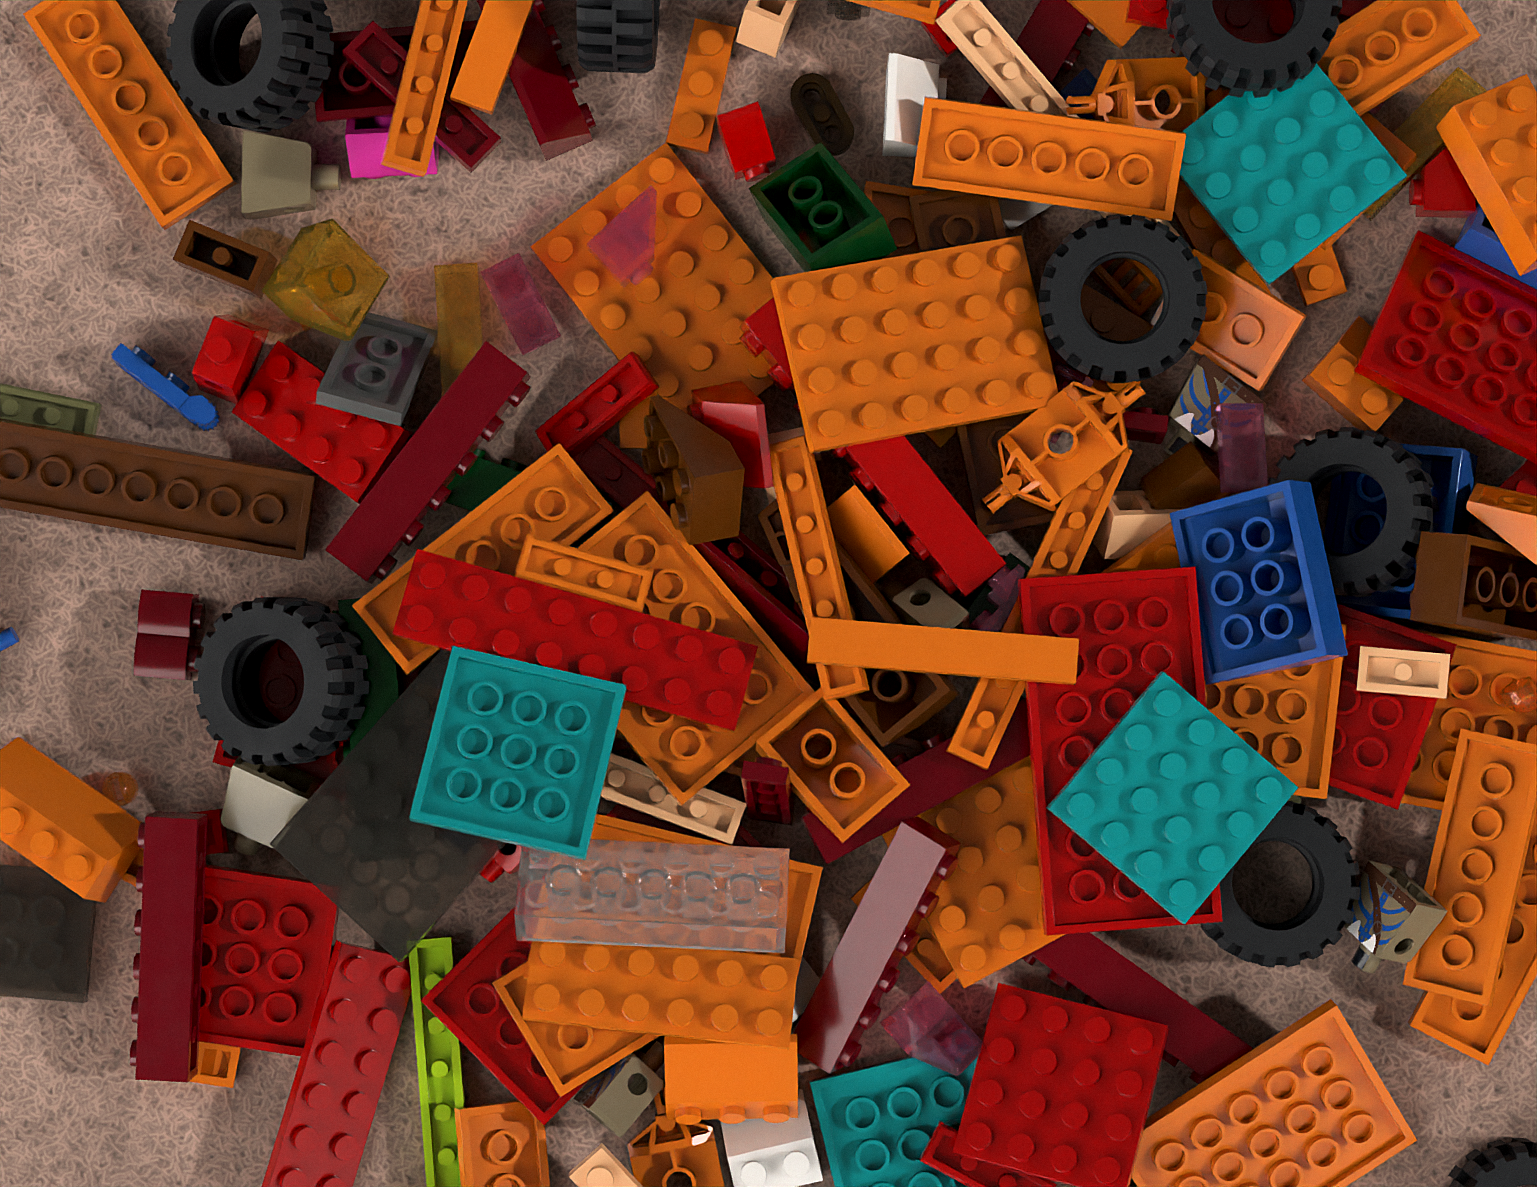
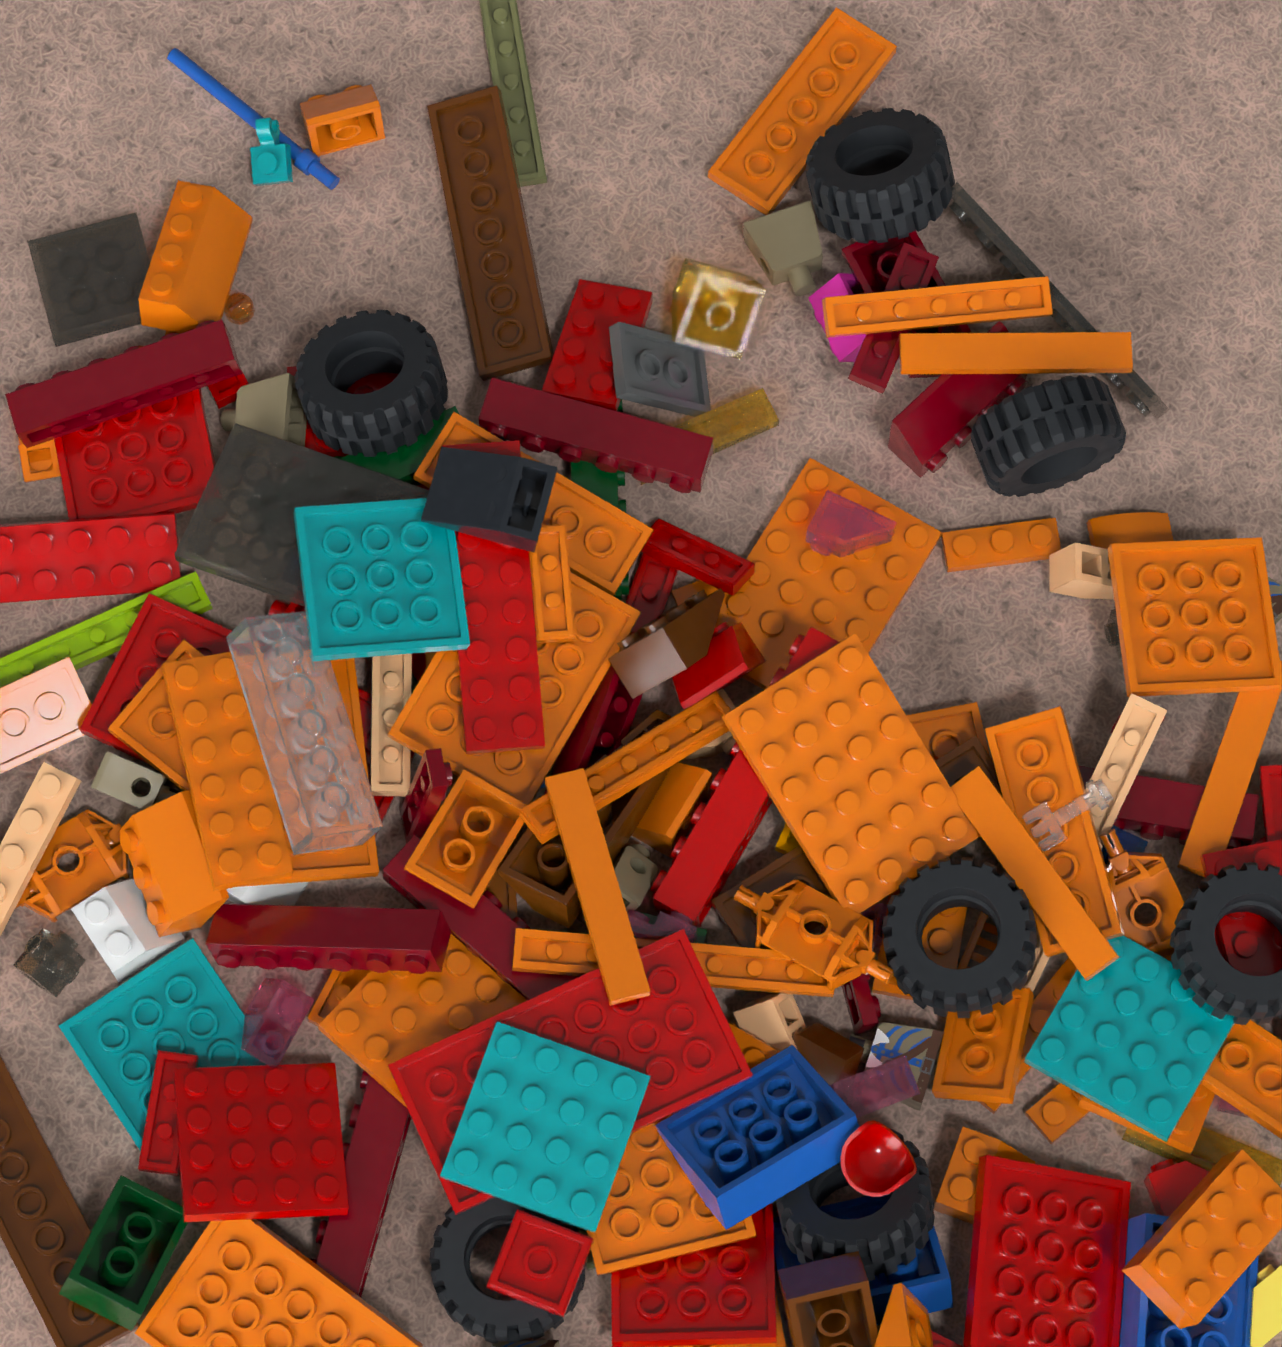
camera: 65 degrees right, 15 degrees down
blue hinge [111,343,220,432] -> none
dark red brick [134,589,206,680] -> none
reddish brown brick [173,220,278,299] -> none
red torso [192,314,269,404] -> none
clear pink slope [480,253,561,356] -> none
red slope [717,101,776,182] -> none
dark green brick [749,142,897,272] -> none
dark brown plate [790,73,854,156] -> none
white slope [882,53,947,157] -> none
light nougat plate [1357,646,1450,699] -> none
none -> black slope [421,447,558,553]
none -> red tile [487,1209,594,1318]
none -> red helmet [840,1120,917,1197]
none -> orange tile [951,766,1120,981]
none -> clear hinge [1022,779,1114,851]

